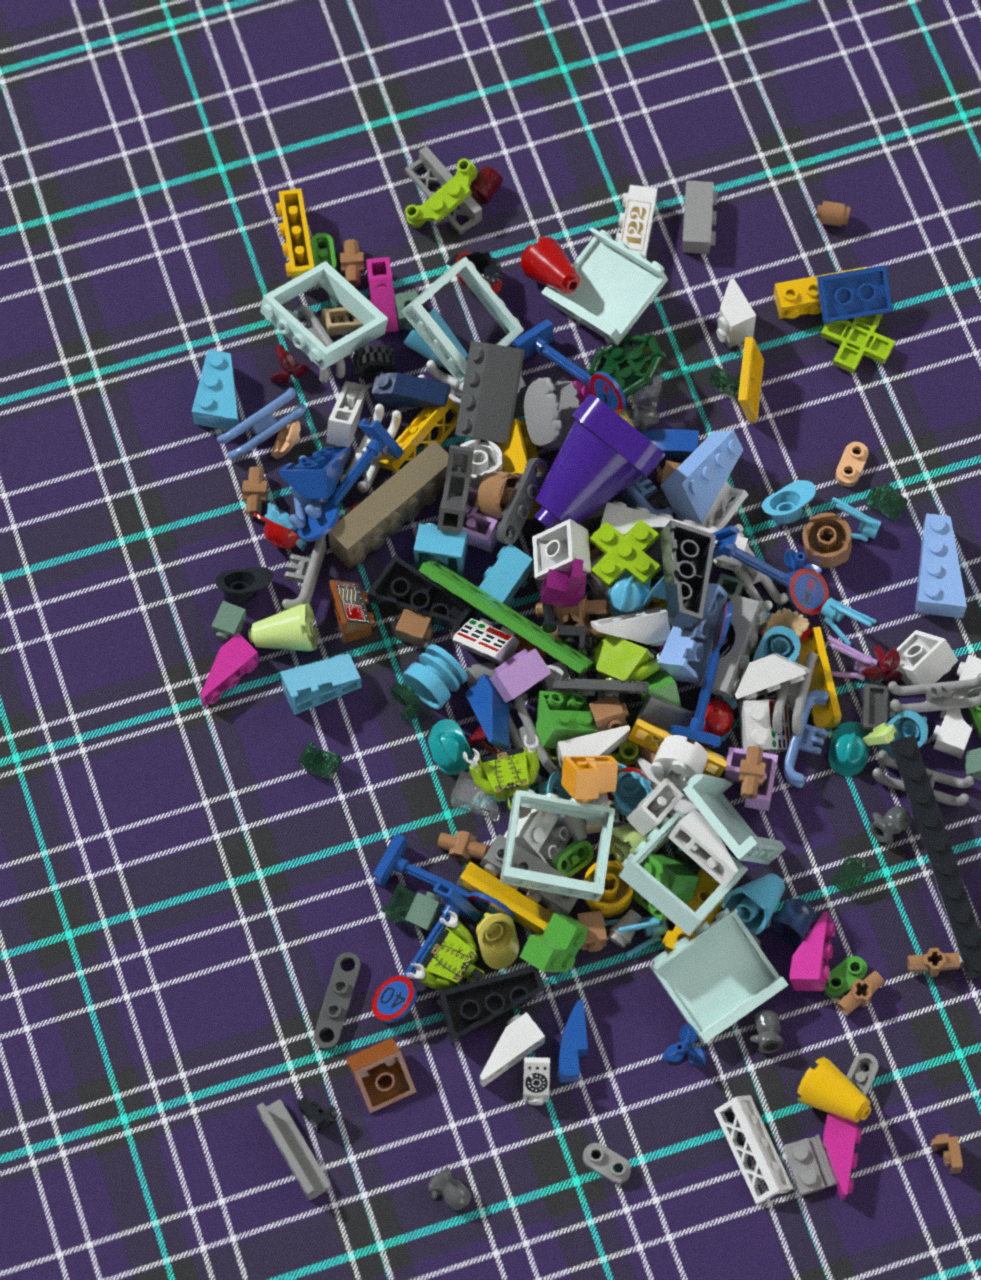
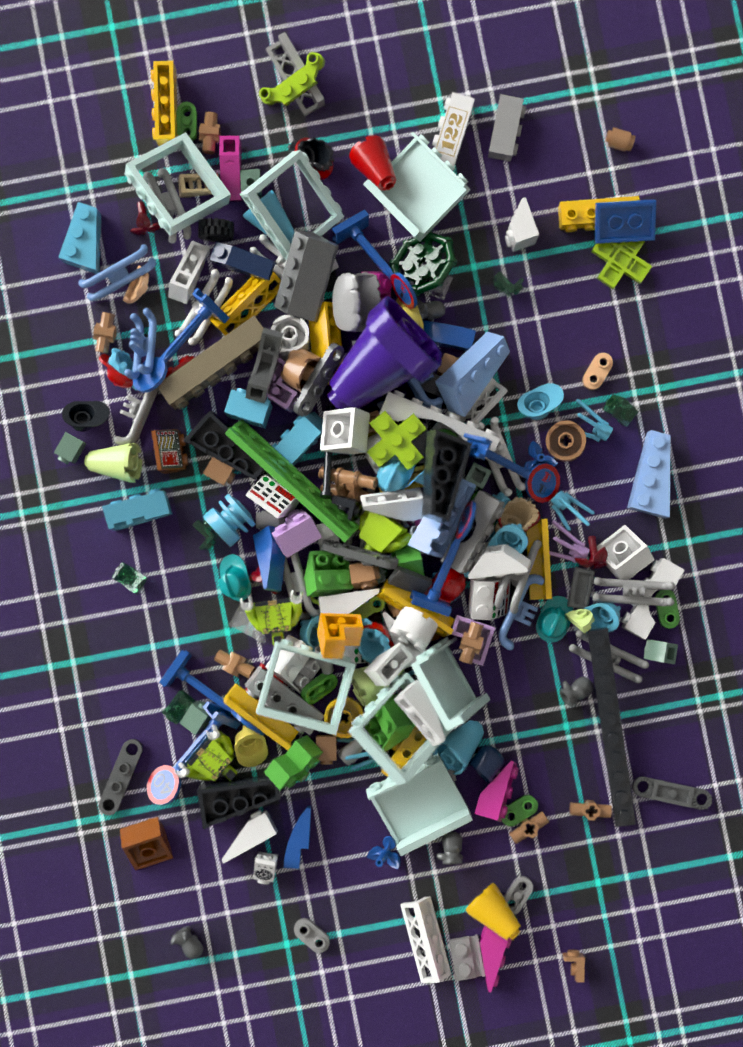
camera: 10 degrees right, 20 degrees up
dark pink slope [200,633,259,708] -> none
light grey fence [256,1099,332,1201] -> none
blue wedge [279,446,351,502] -> none
black bracket [297,1096,337,1132] -> none
dark red piece [470,166,503,204] -> none
magenta brick [540,558,586,607] -> none
yellow tile [738,337,764,422] -> none
clear green bracket [830,856,872,897] -> none

